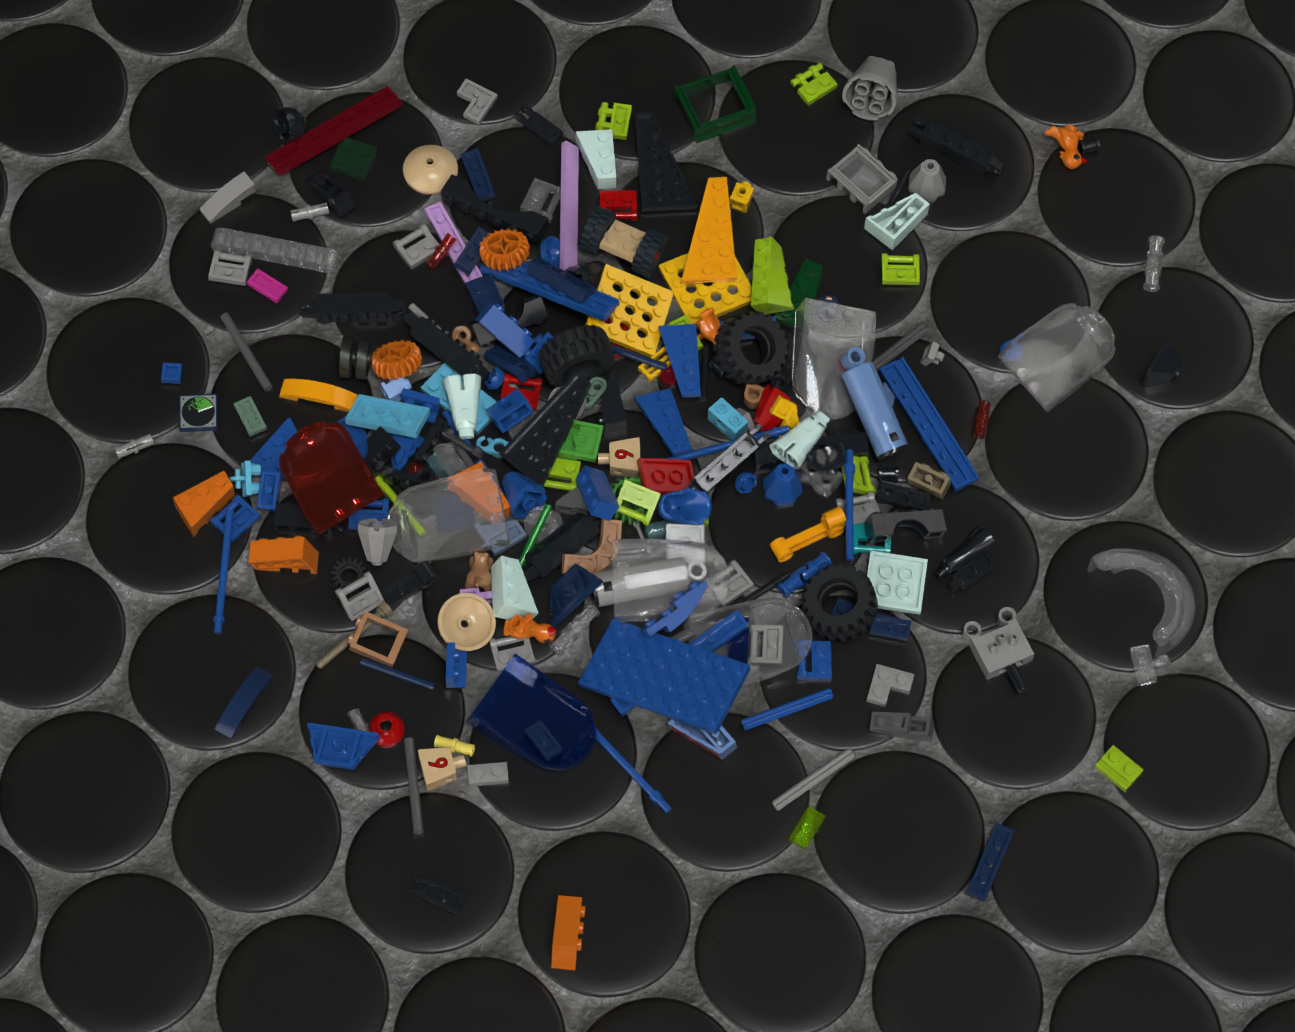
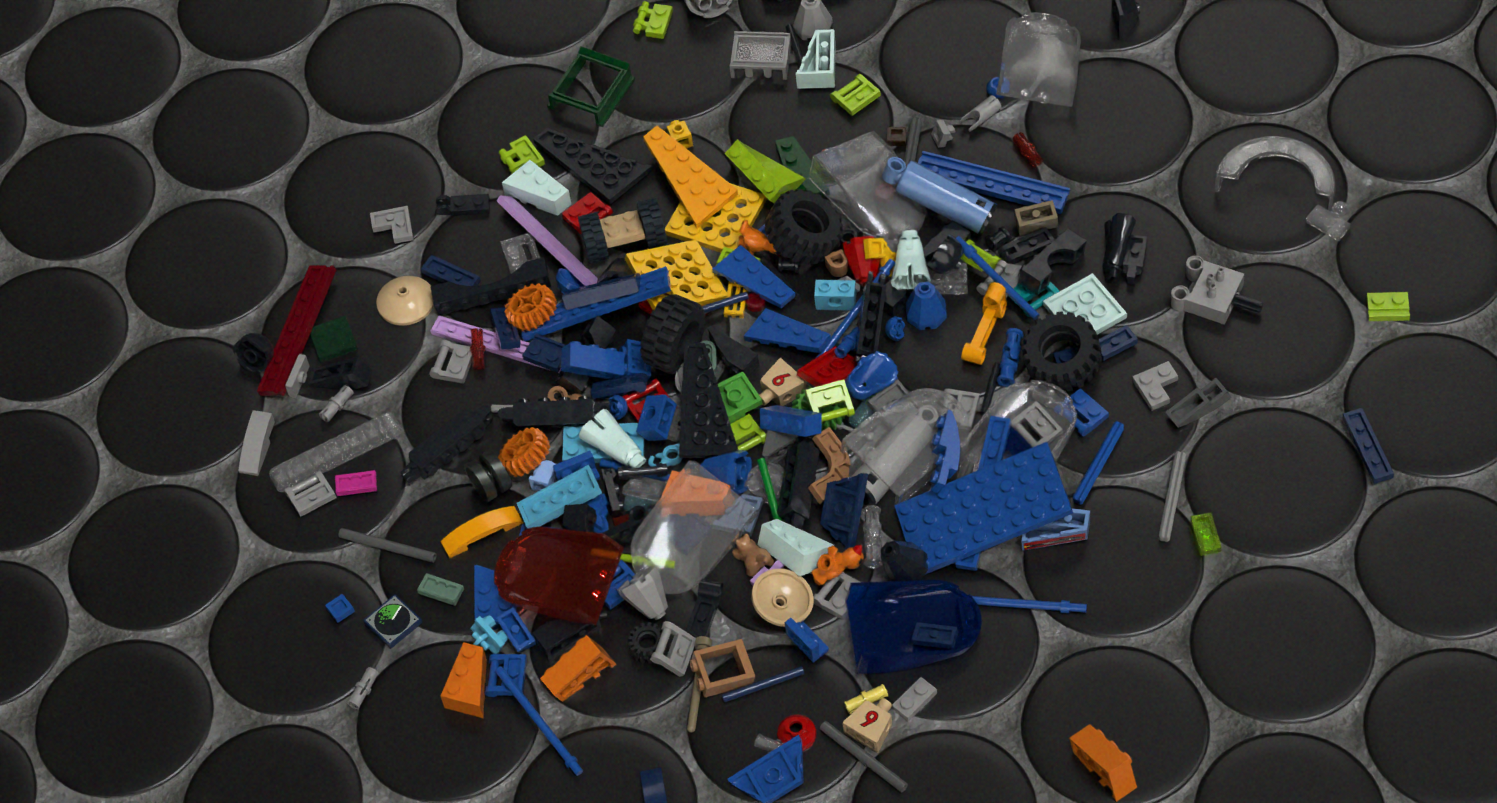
camera: 30 degrees left, 10 degrees down
none -> light grey plate [285,354,310,398]
none -> blue pin [834,327,858,358]
none -> black cone [881,541,928,587]
none -> dark brown tile [887,127,907,146]
none -> light grey piece [960,95,1001,132]

